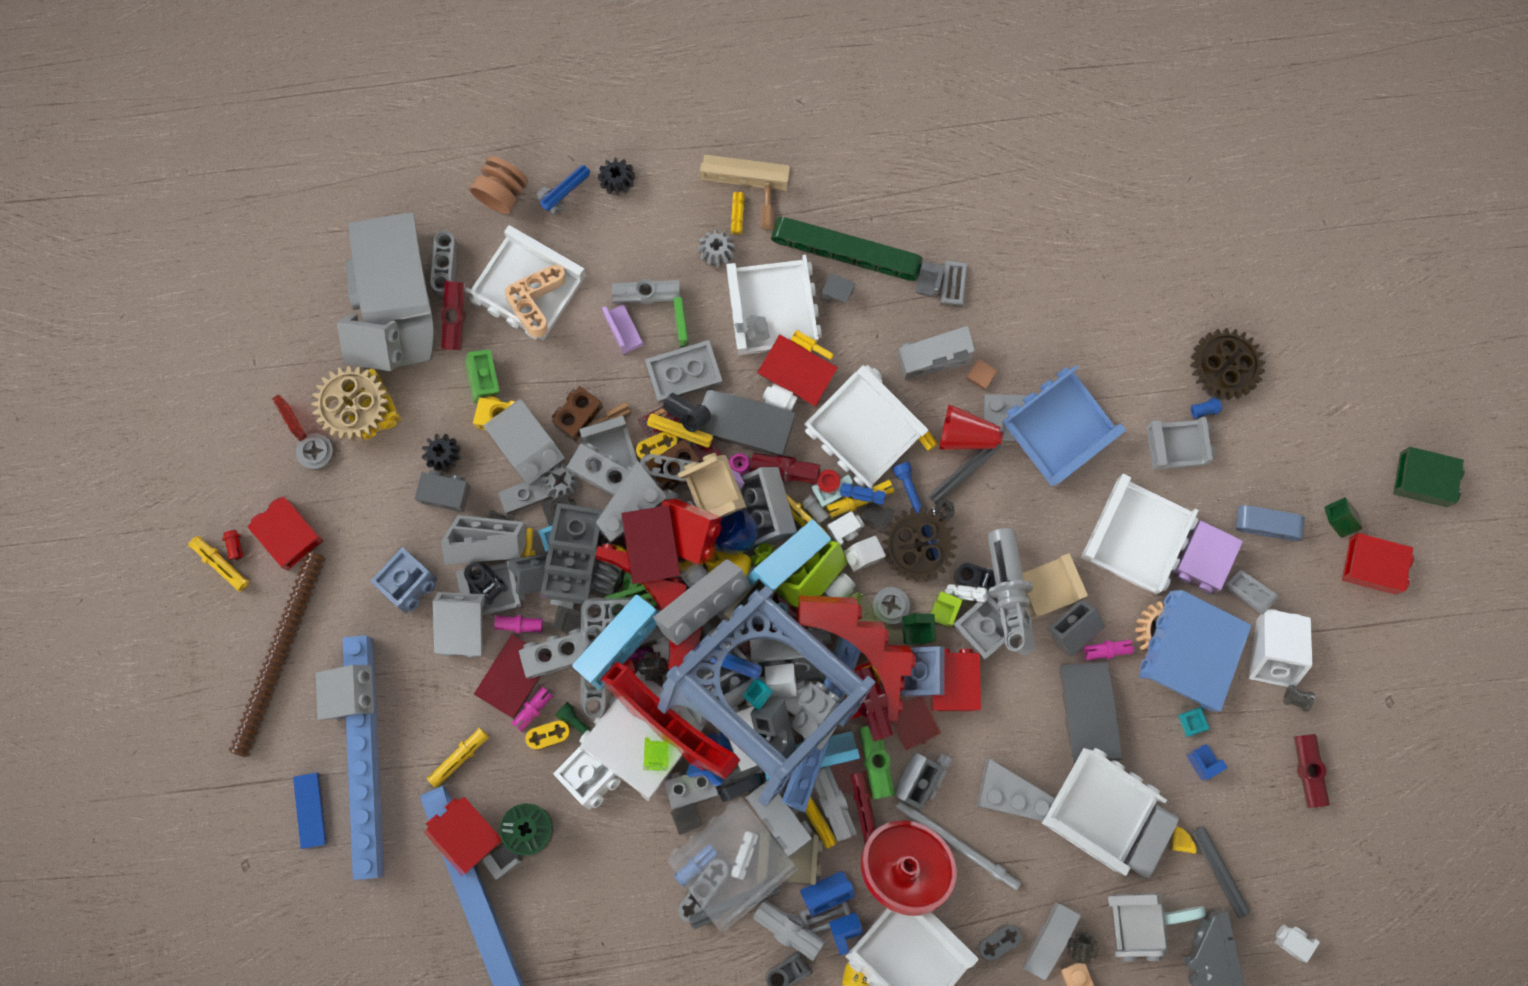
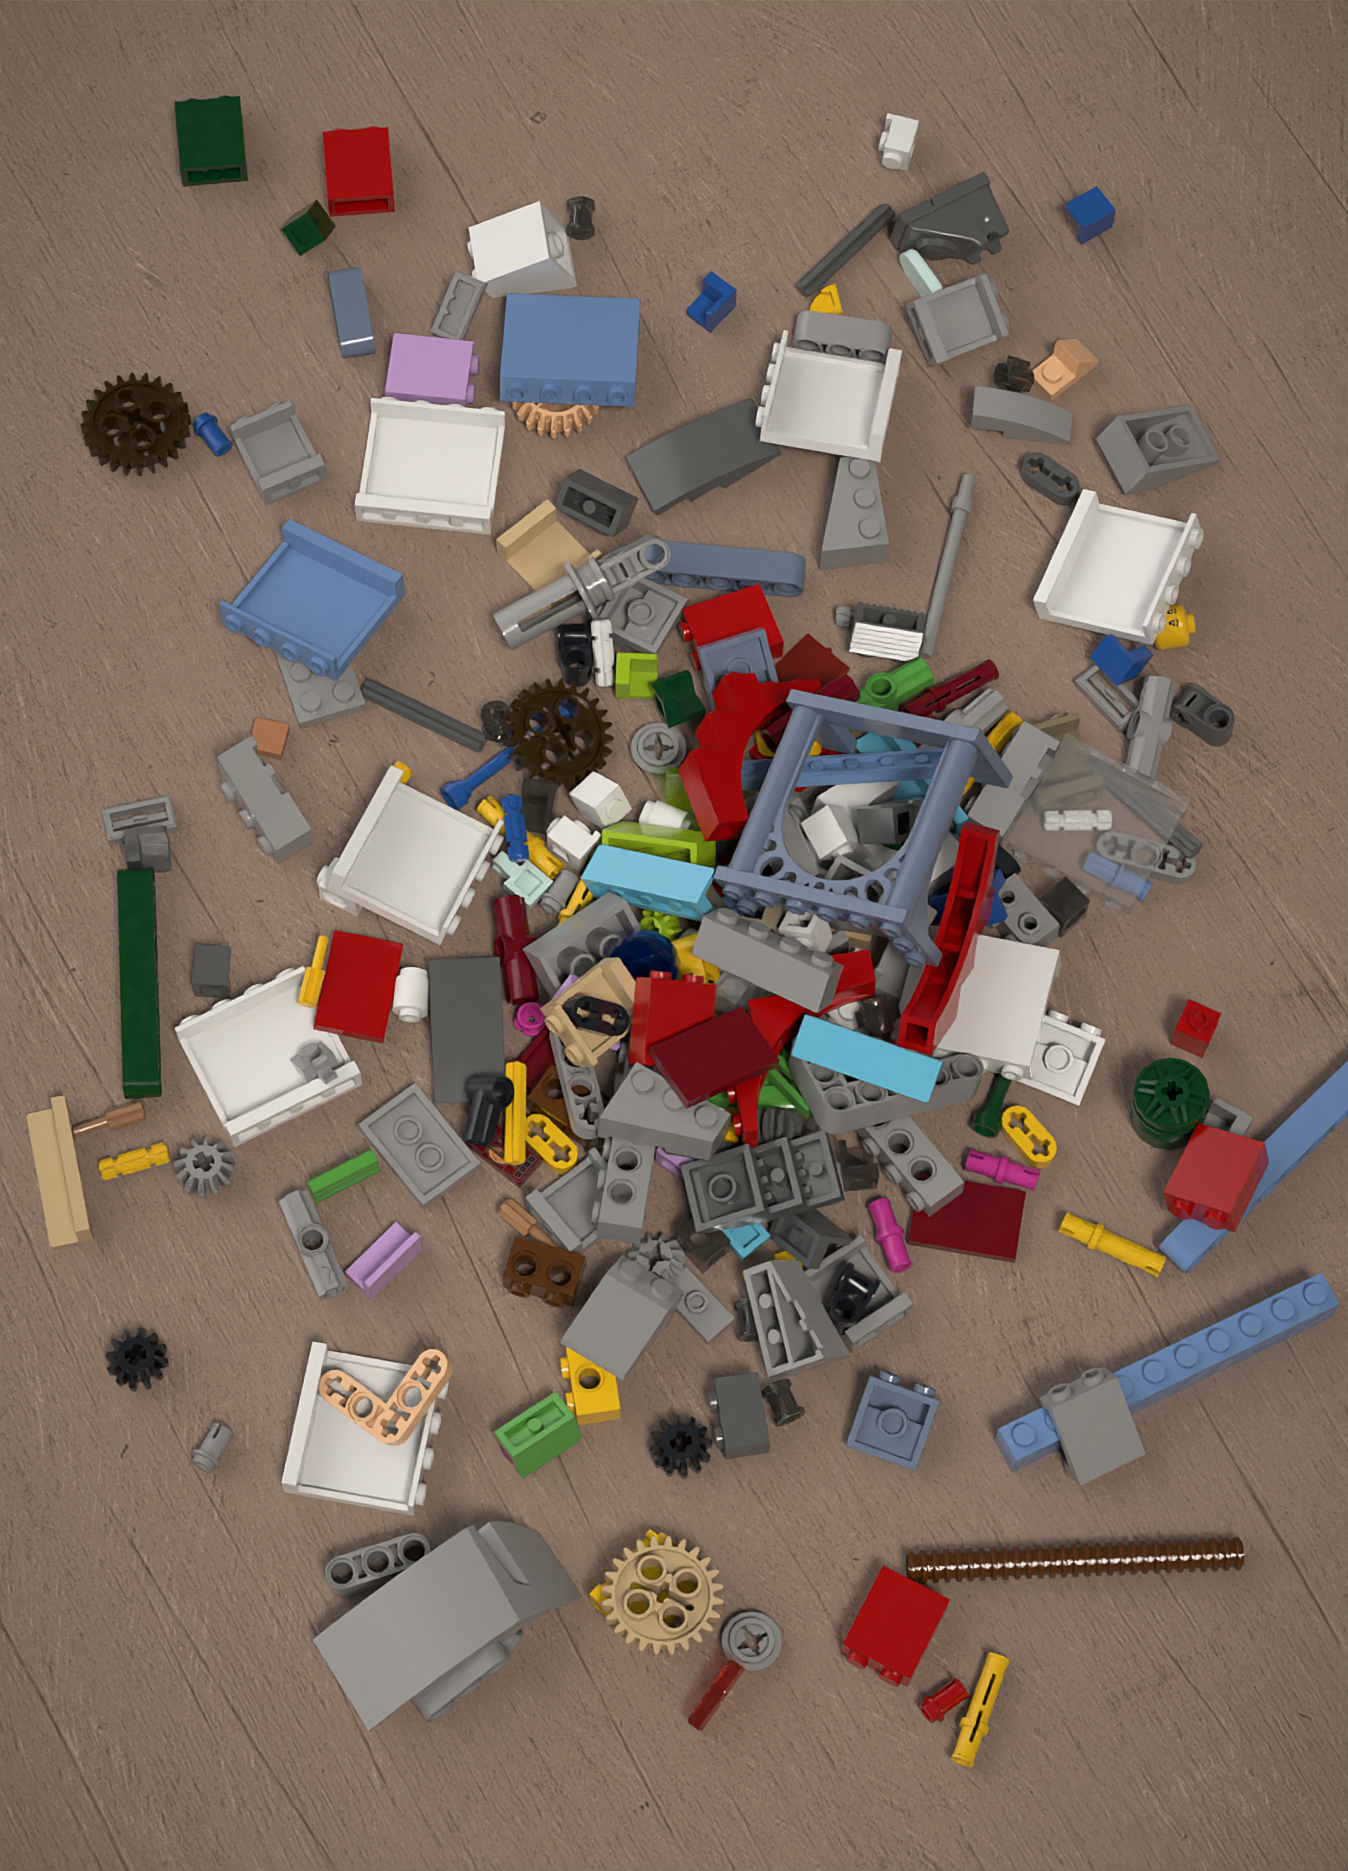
camera: 110 degrees left, 10 degrees down
blue tile [293,773,327,849] -> none
light grey panel [337,314,403,371] -> none
light grey panel [433,592,485,657] -> none
dark red piece [441,281,466,350] -> none
nougat wheel [469,156,528,215] -> none
blue axle [540,165,590,211] -> none
clear neon green panel [643,737,668,771] -> none
blue axle [695,643,762,679] -> none
teal tile [742,678,774,710] -> none
light grey plate [791,682,843,750] -> none
blue panel [800,871,855,918] -> none
red tile [817,470,840,494] -> none
red dish [860,820,957,916] -> none
red cone [939,405,1004,450] -> none
dark pink pin [1084,639,1134,660] -> none
teal tile [1177,707,1210,737] -> none
dark red piece [1294,734,1330,808] -> none
none -> black beam [563,996,629,1036]
none -> sand blue beam [644,541,806,597]
none -> clear smoke bush [761,1378,805,1427]
none -> red brick [1170,999,1222,1058]

